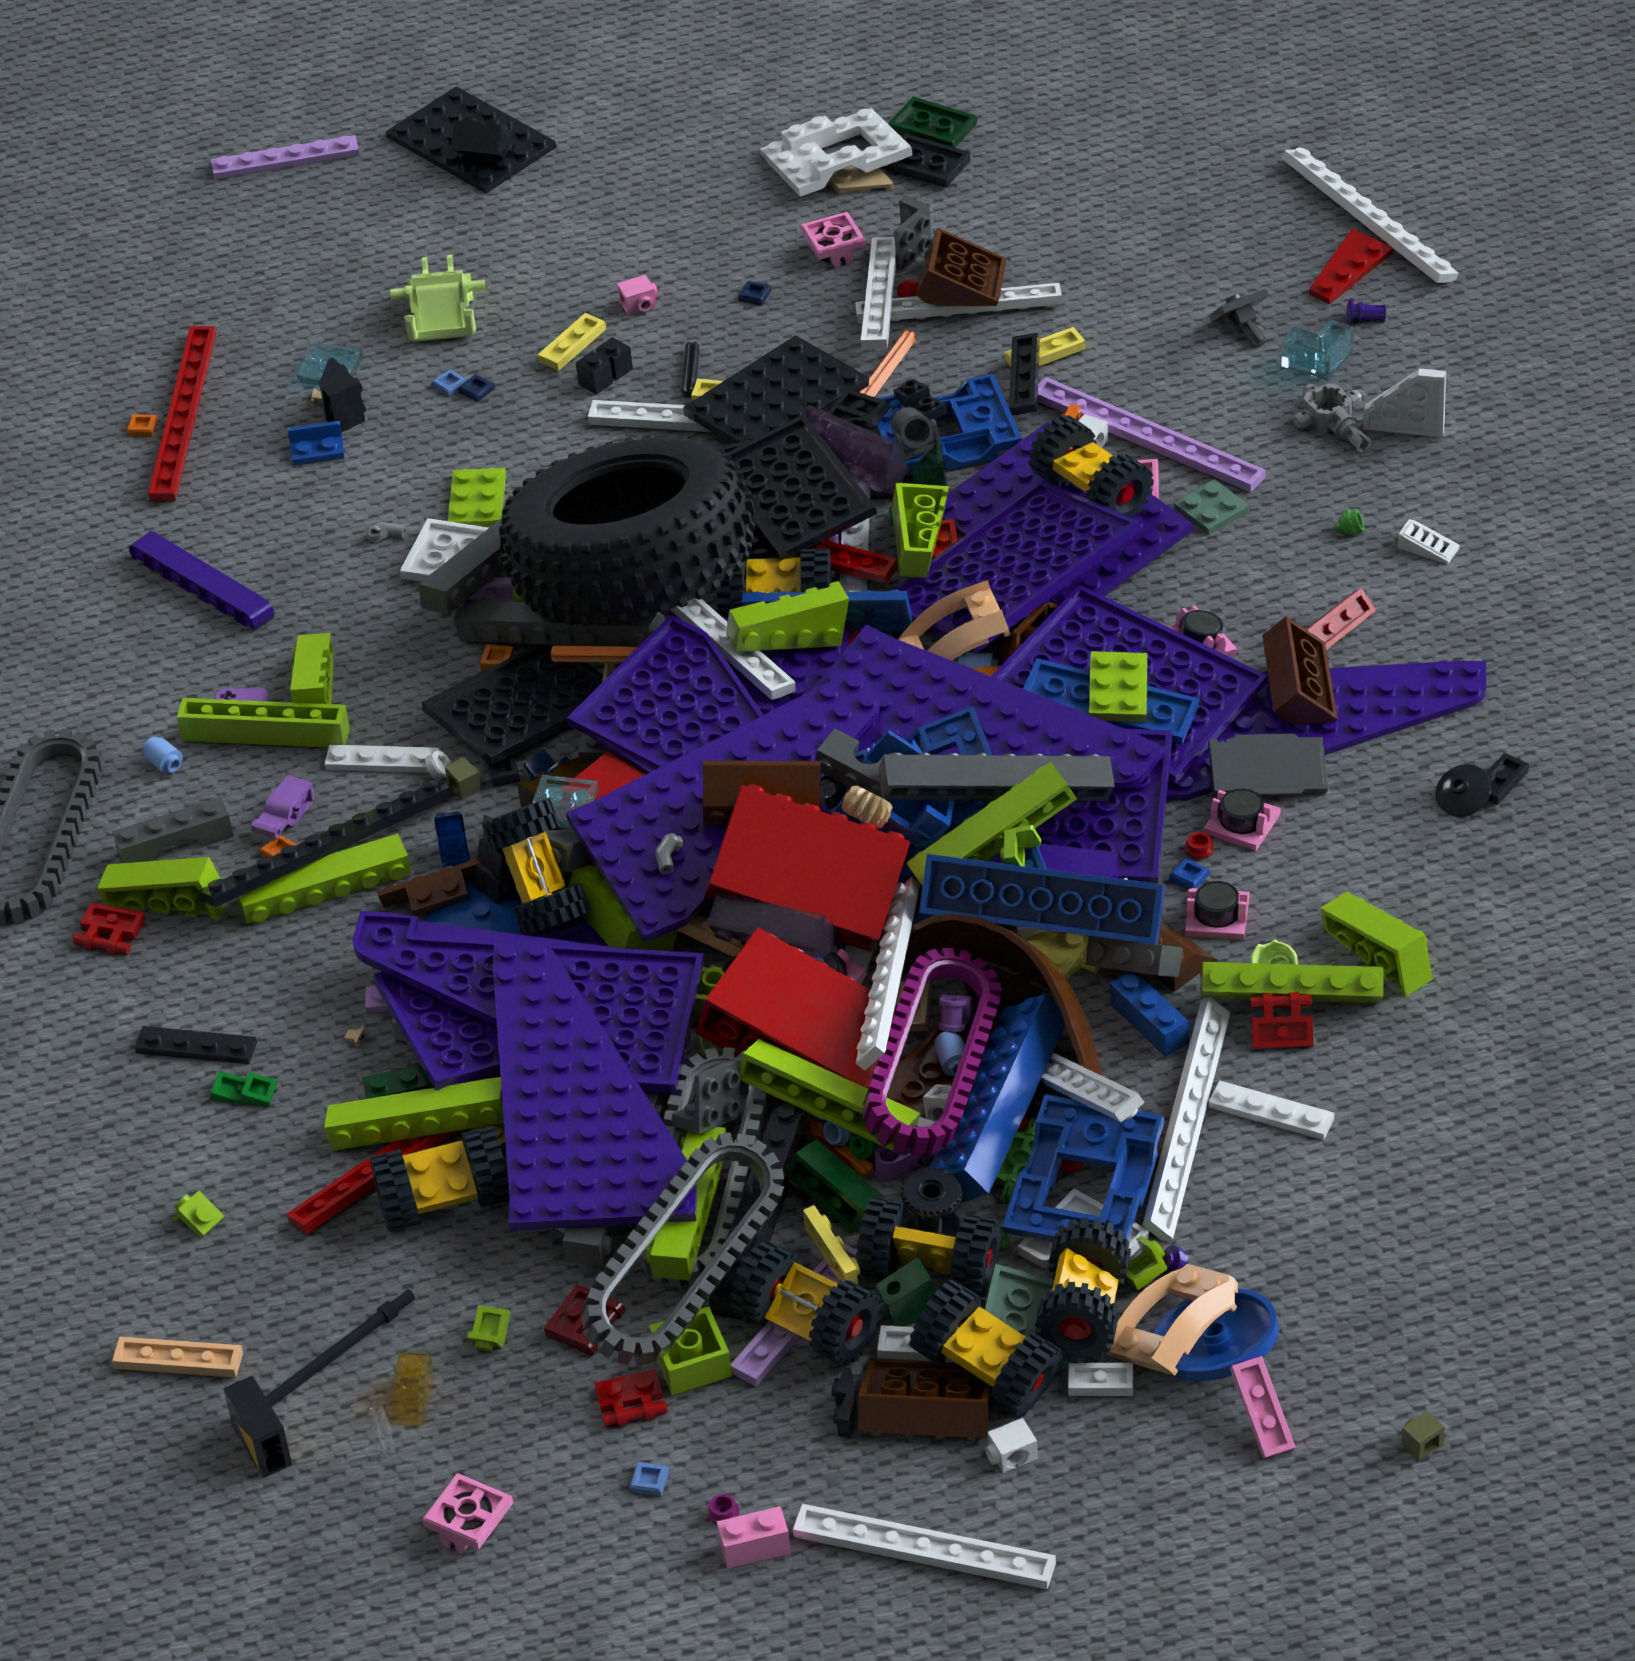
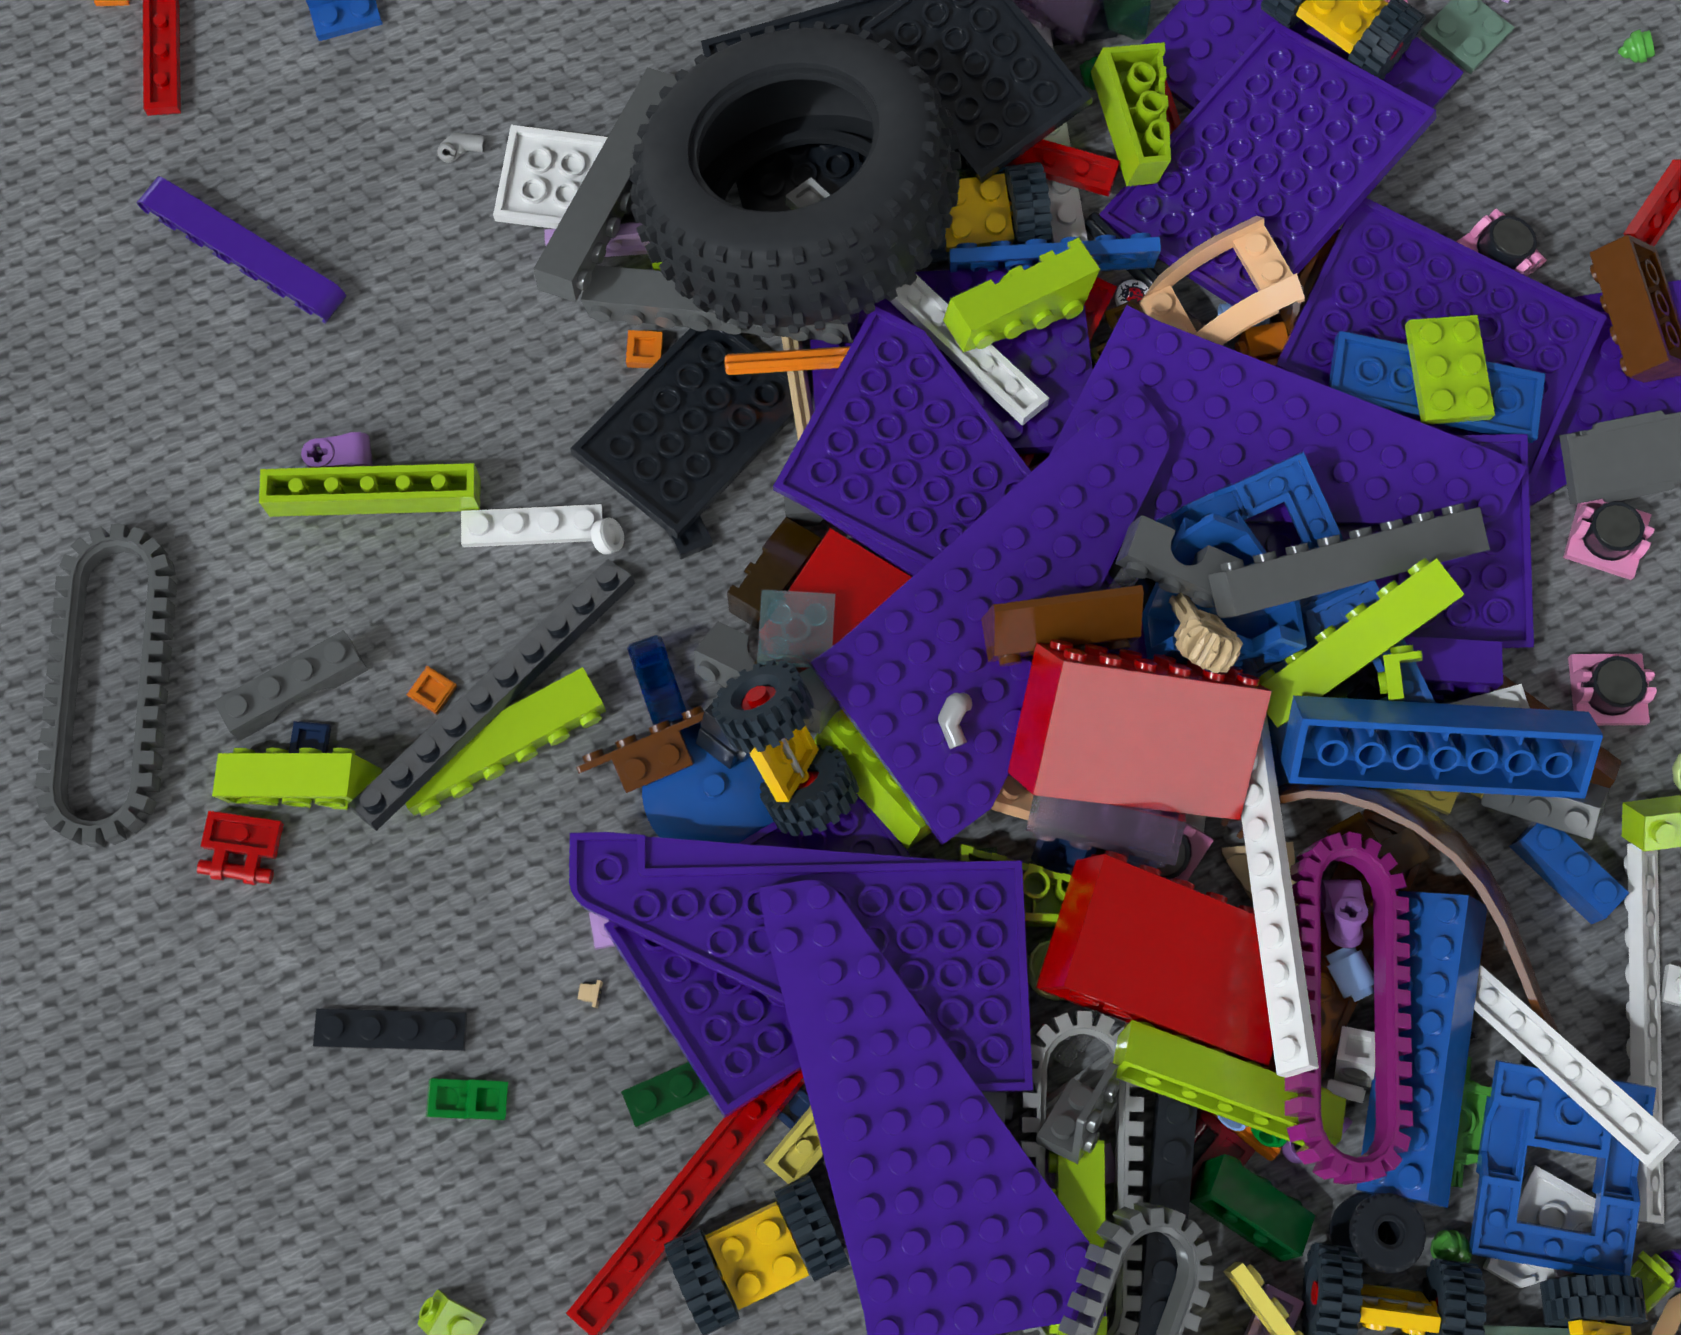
camera: 15 degrees left, 30 degrees up
light blue brick [142,737,183,775] -> none
medium lavender piece [251,775,315,838] -> none
lime wedge [290,633,334,704] -> none
lime brick [324,1077,504,1151] -> none
olive plate [445,757,482,800] -> none
lime plate [448,468,506,527] -> none
dark blue bracket [523,749,569,780] -> none
blue tile [1169,858,1210,890] -> none
red plate [1185,832,1214,859] -> none

